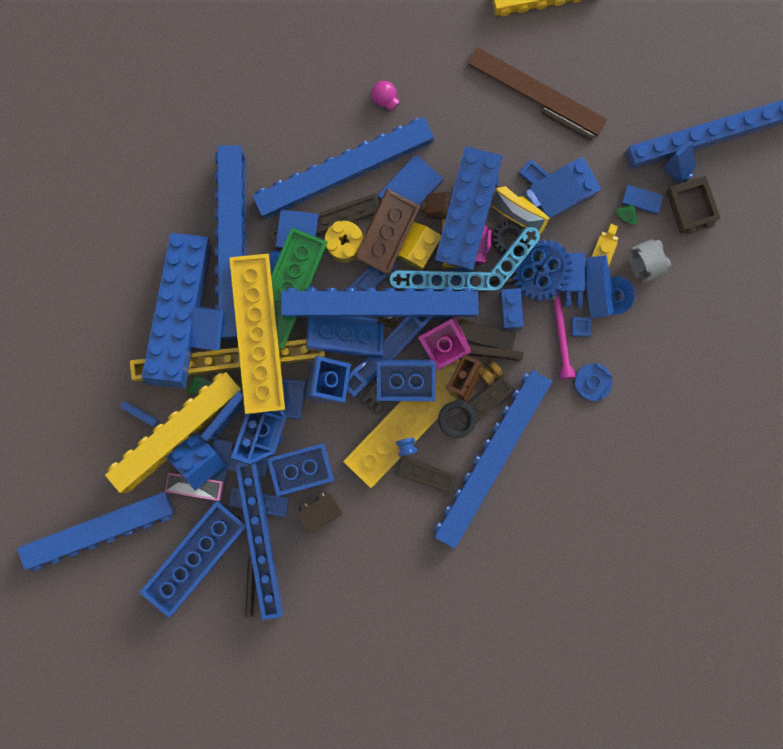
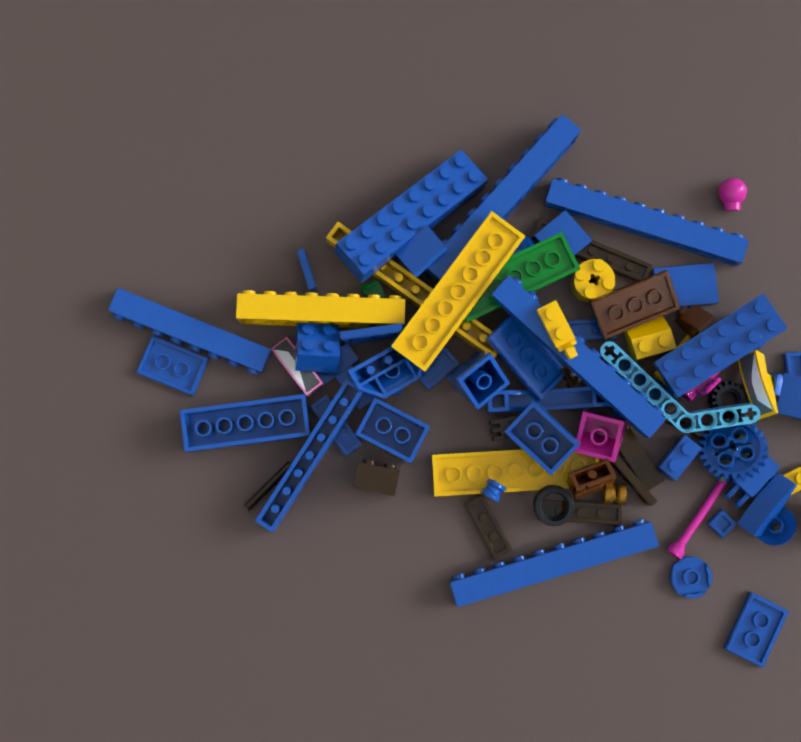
camera: 40 degrees right, 0 degrees up
none -> blue tile [136,335,210,397]
none -> yellow hinge [536,300,578,360]
none -> blue tile [723,592,789,668]

